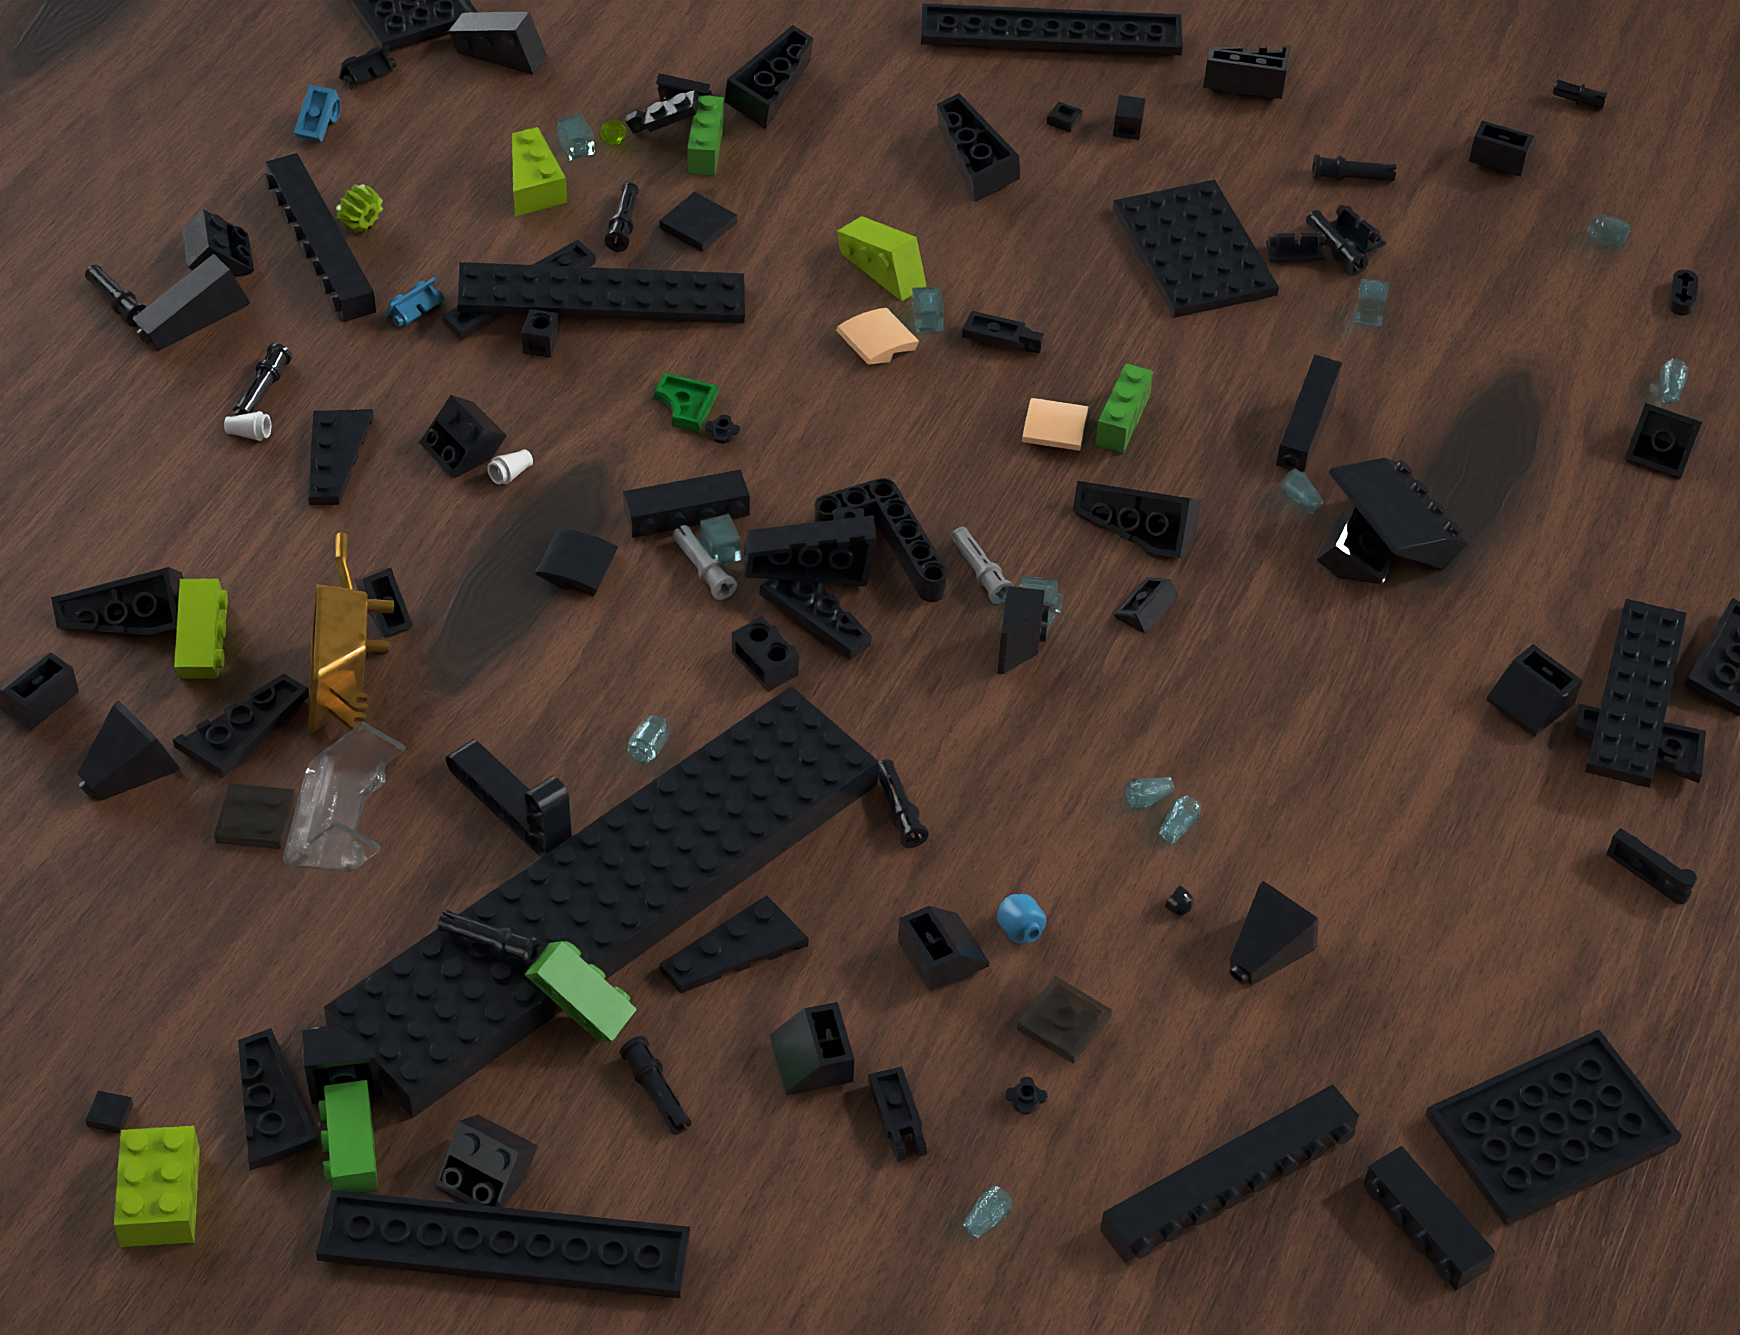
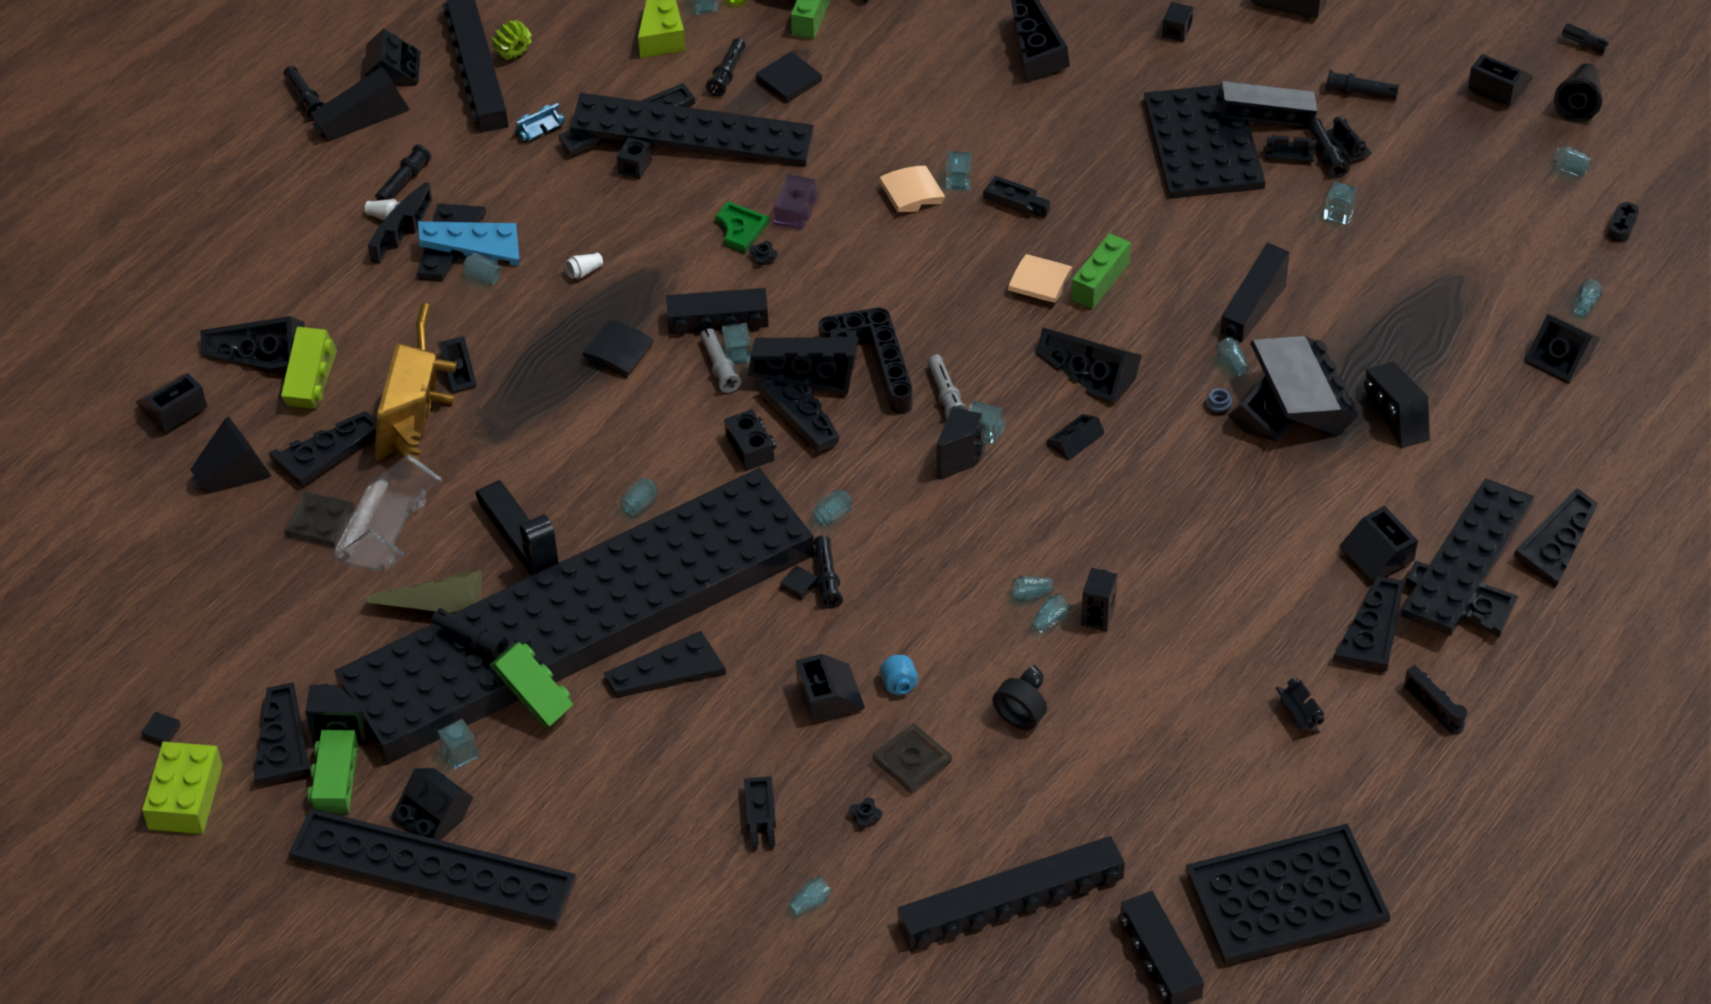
camera: 15 degrees right, 0 degrees up
black slope [419,395,507,478] -> none
black pin [619,1036,692,1135] -> none
black slope [770,1002,855,1096] -> none
lime wedge [837,216,926,301] -> none
black tile [1047,102,1083,132] -> none
black slope [1229,881,1318,985] -> none
none -> olive wedge [365,570,482,613]
none -> black slope [368,182,433,264]
none -> dark azure wing [418,221,519,266]
none -> clear light blue brick [438,719,479,769]
none -> clear light blue brick [463,253,502,285]
none -> clear purple brick [774,174,819,230]
none -> black tile [780,565,818,600]
none -> clear light blue brick [812,489,852,526]
none -> black tyre [992,678,1047,730]
none -> black brick [1081,568,1118,632]
none -> sand blue plate [1206,388,1232,412]
none -> black brick [1216,81,1317,128]
none -> black hinge [1275,678,1325,733]
none -> black wing [1333,576,1405,671]
none -> black wedge [1364,361,1430,448]
none -> black cone [1554,63,1603,122]

